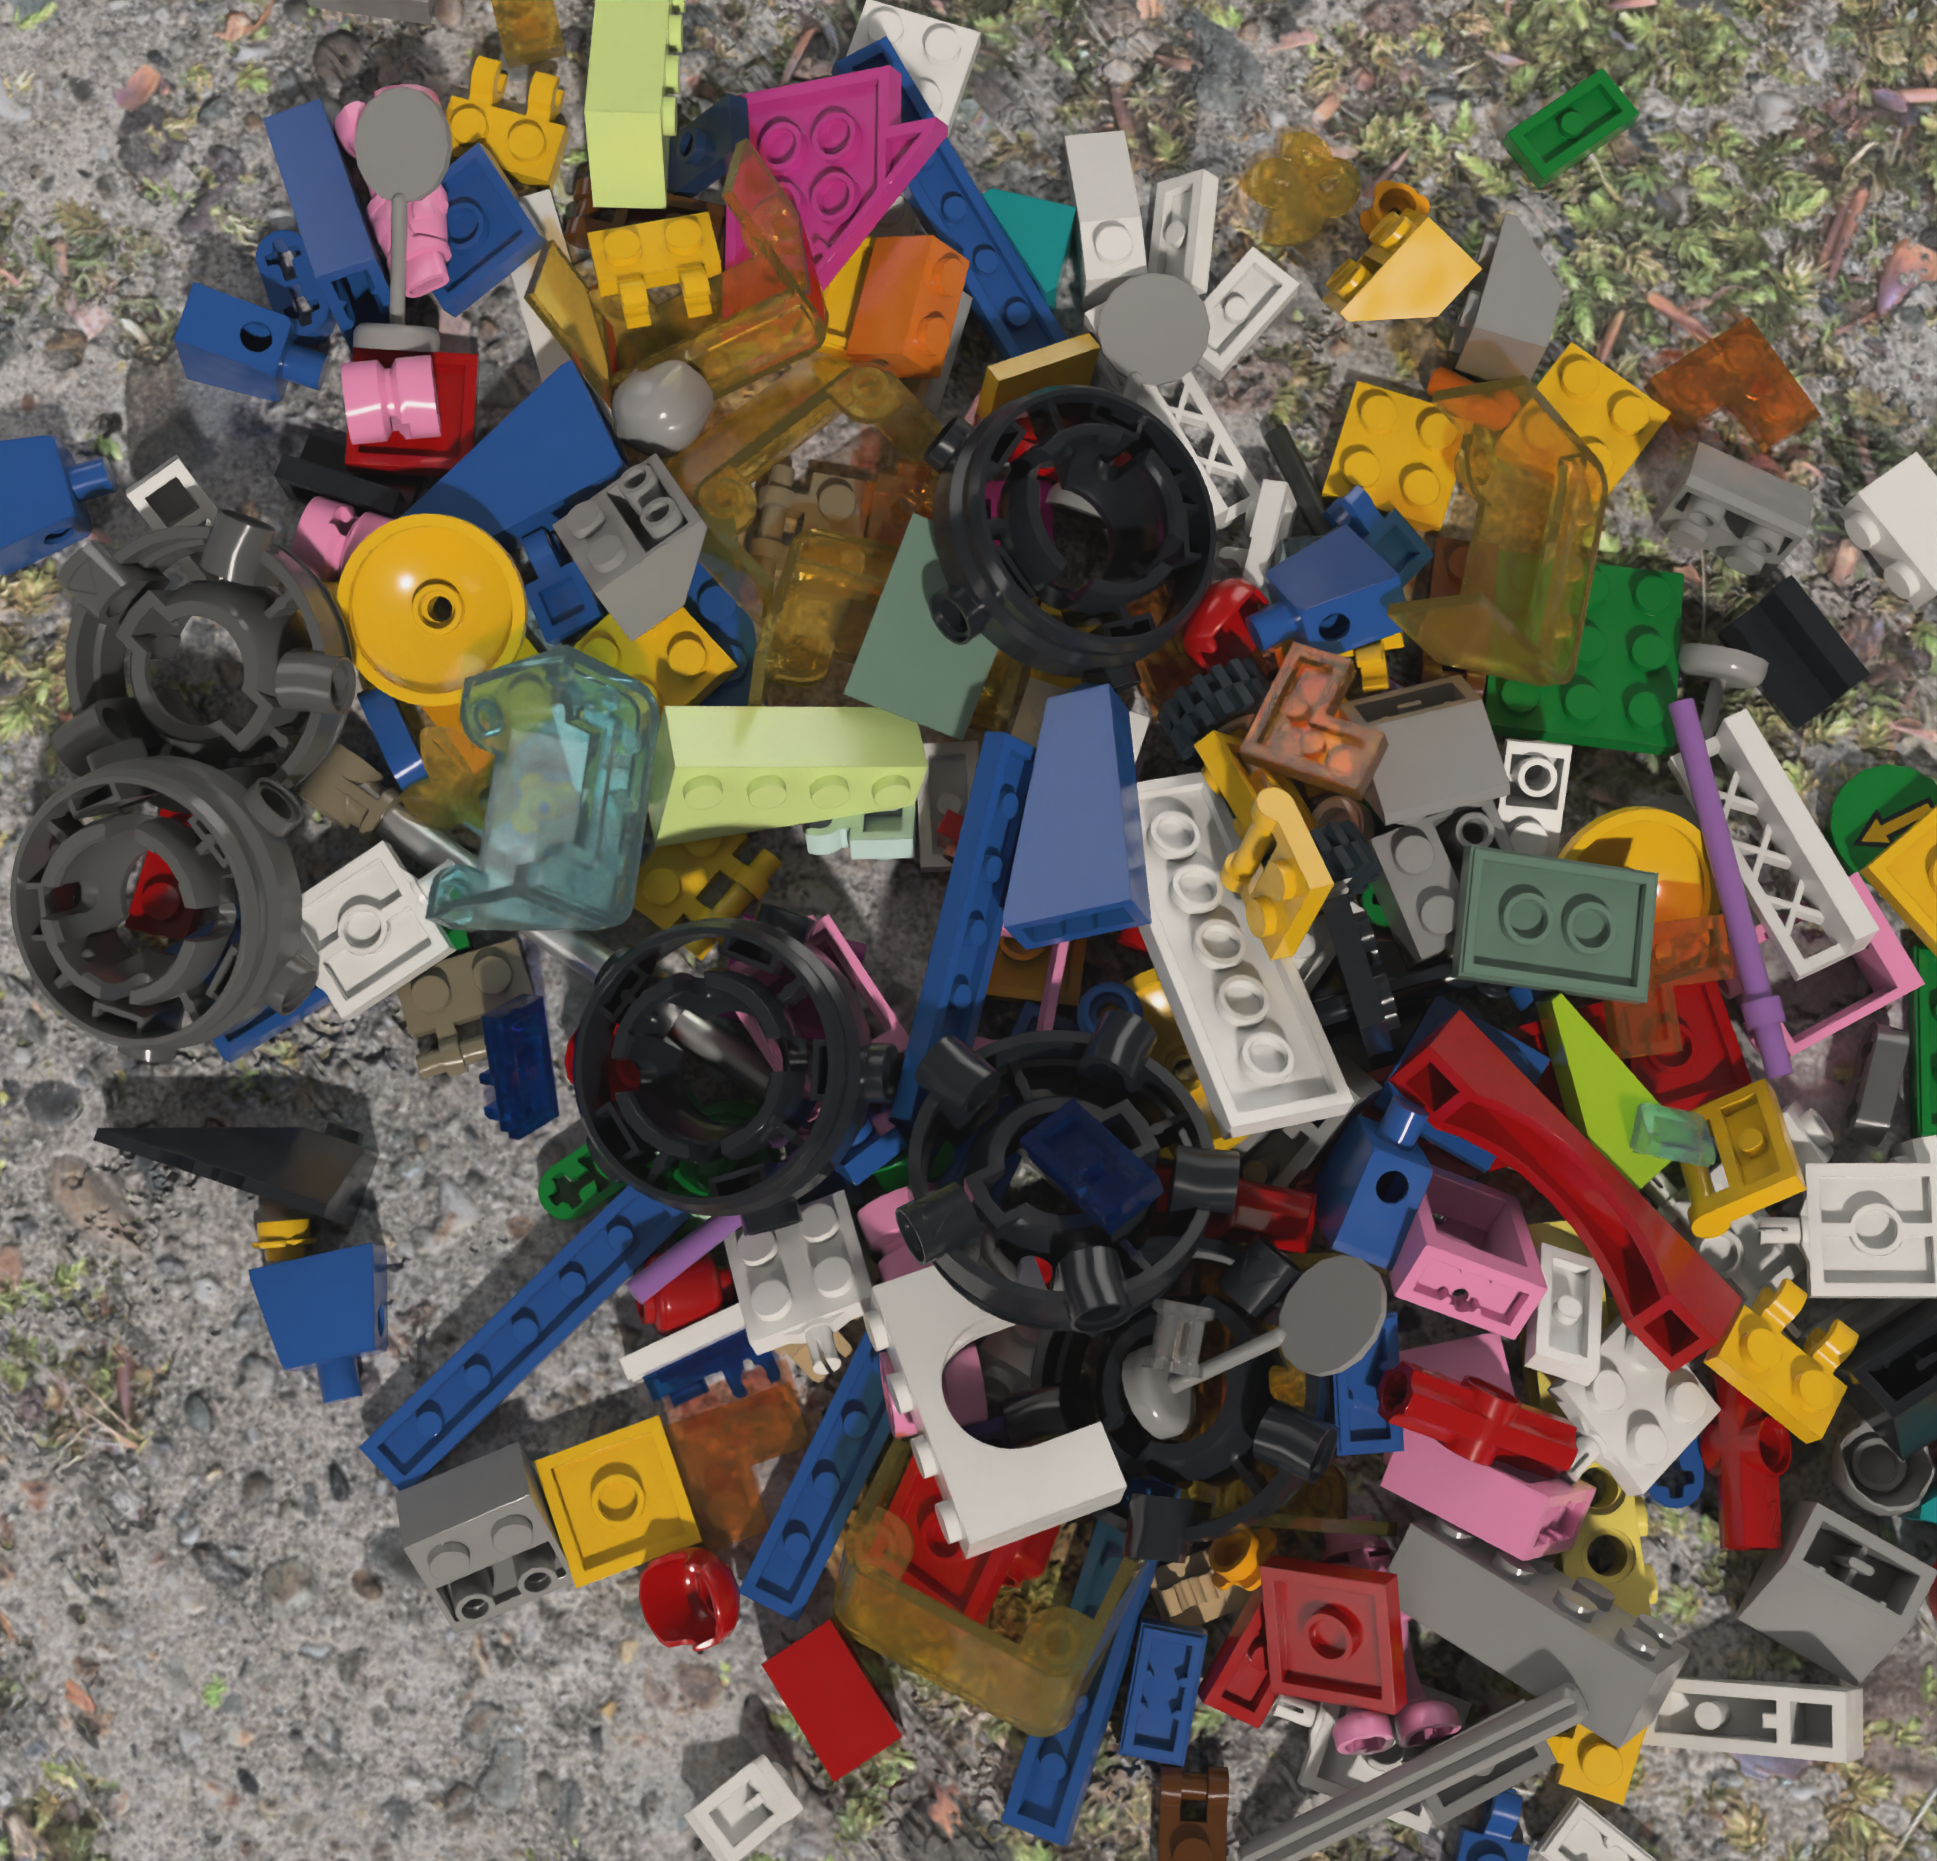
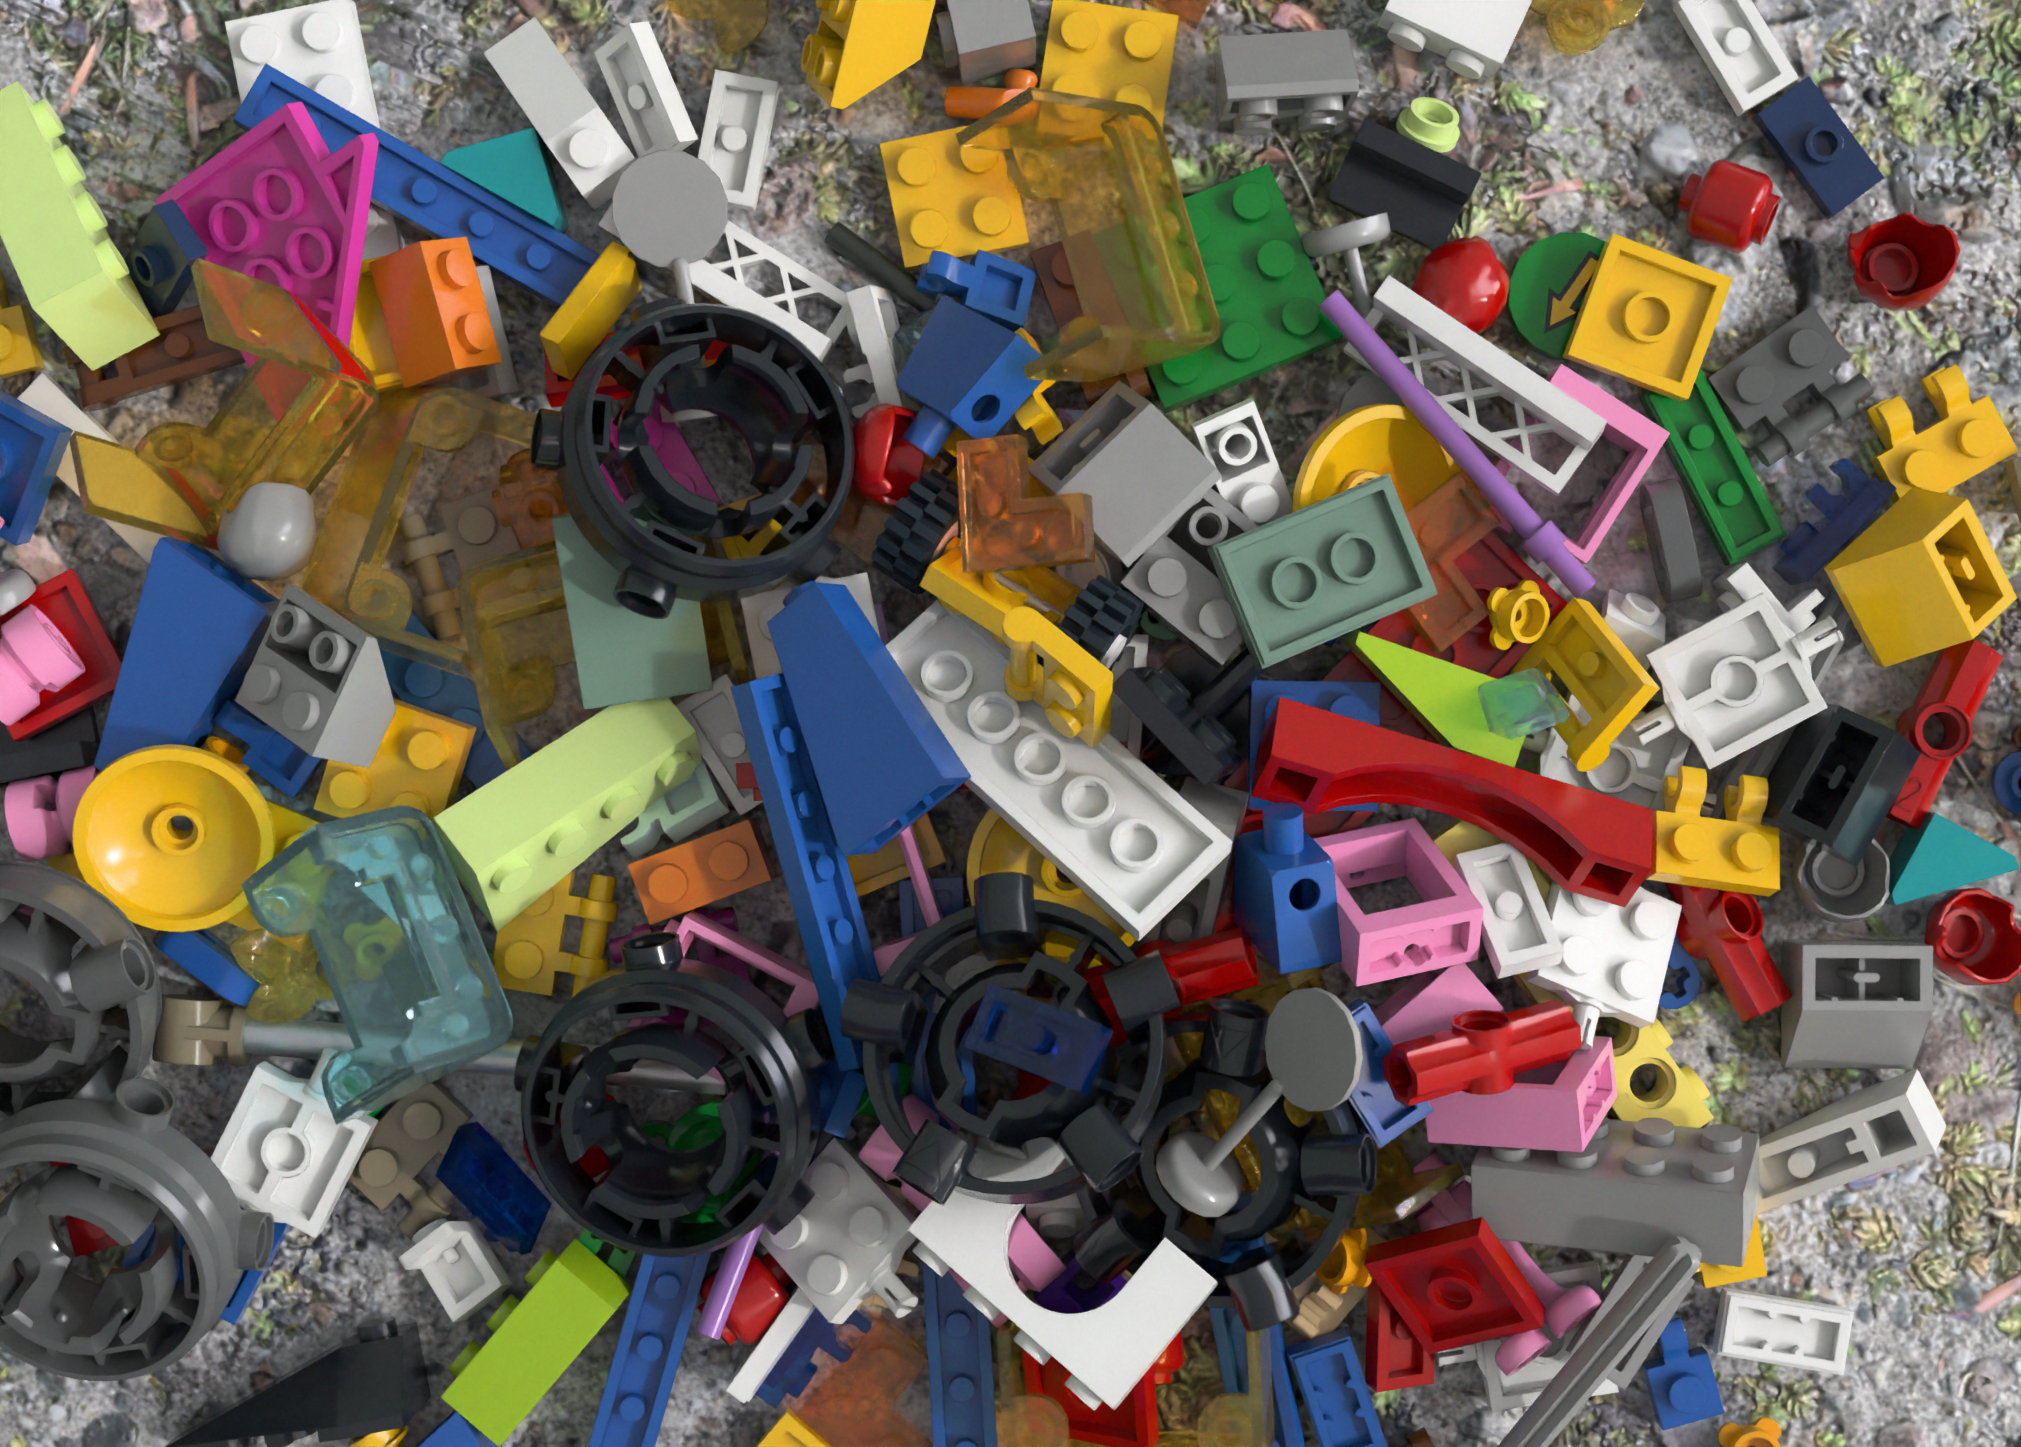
camera: 30 degrees left, 10 degrees up
yellow plate [587,211,722,329] -> none
blue plate [1077,982,1144,1034] -> none
clear bush [1141,1298,1215,1379] -> none
none -> white bracket [399,1218,513,1322]
none -> lime brick [440,1239,633,1447]
none -> orange brick [628,817,778,925]
none -> yellowish green plate [1396,97,1460,153]
none -> red hair [1411,236,1510,335]
none -> yellow plate [1487,579,1550,650]

